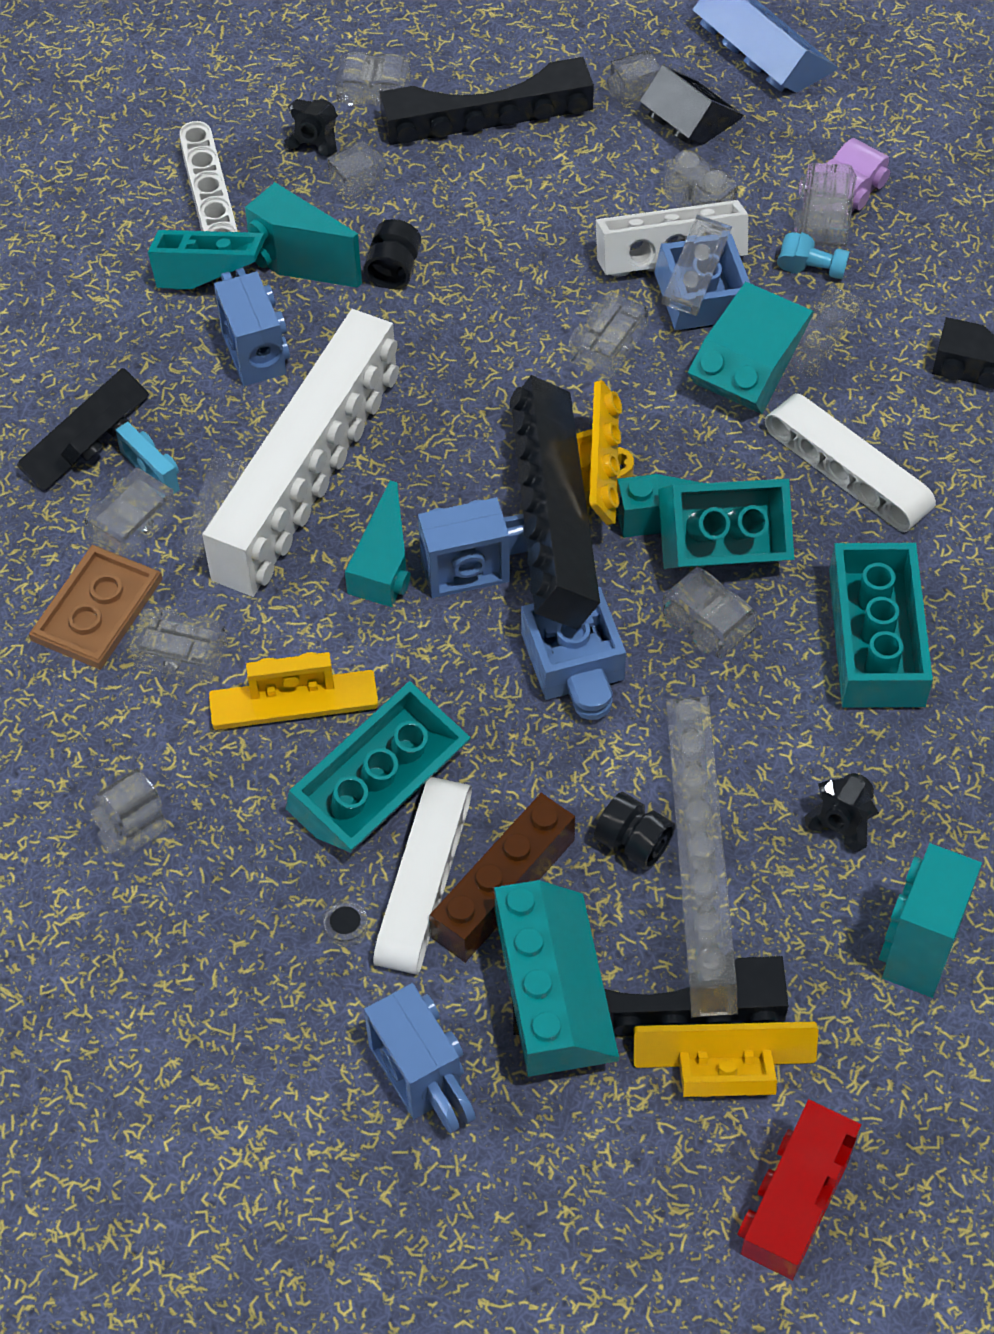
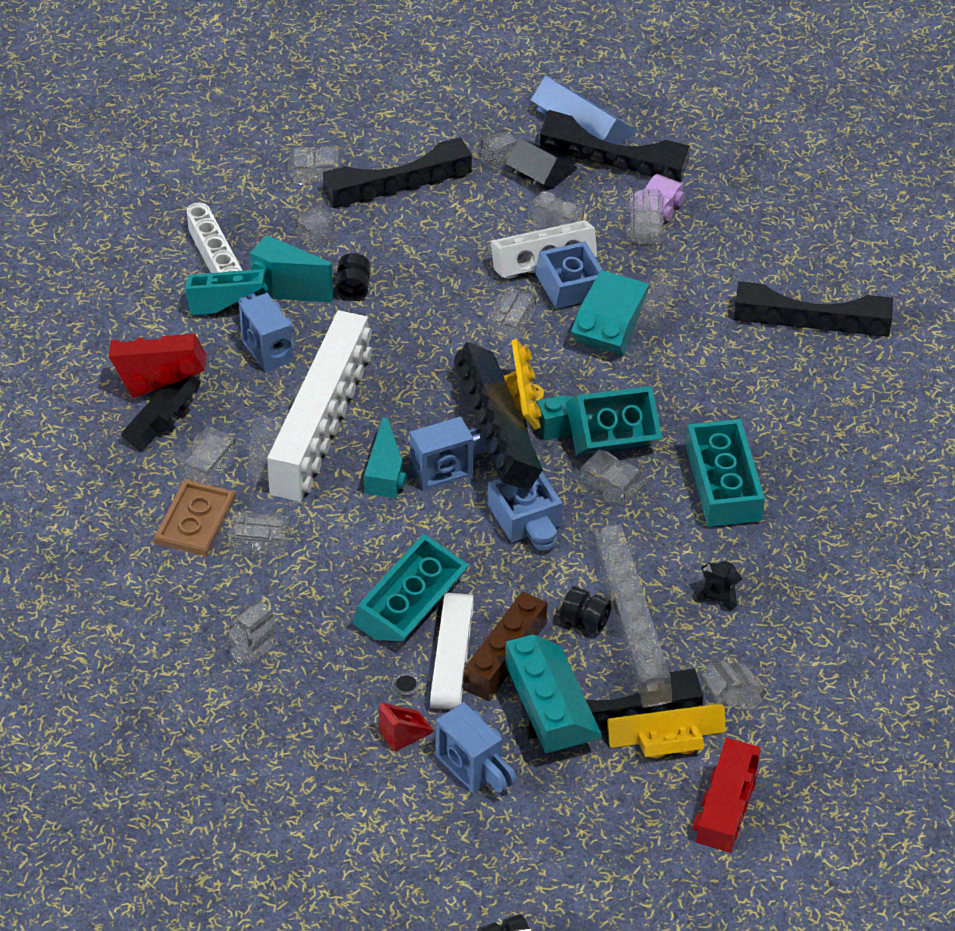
camera: 10 degrees left, 10 degrees down
medium azure plate [115,421,180,498] -> none
yellow bracket [209,652,379,730] -> none
black rock [284,99,338,158] -> none
clear tile [661,215,732,316] -> none
white beam [765,393,936,532] -> none
medium azure leg [777,232,850,280] -> none
teal brick [878,843,982,998] -> none
none -> red wedge [108,333,207,399]
none -> red slope [379,703,434,752]
none -> black arch [540,110,690,182]
none -> clear brick [700,660,767,709]

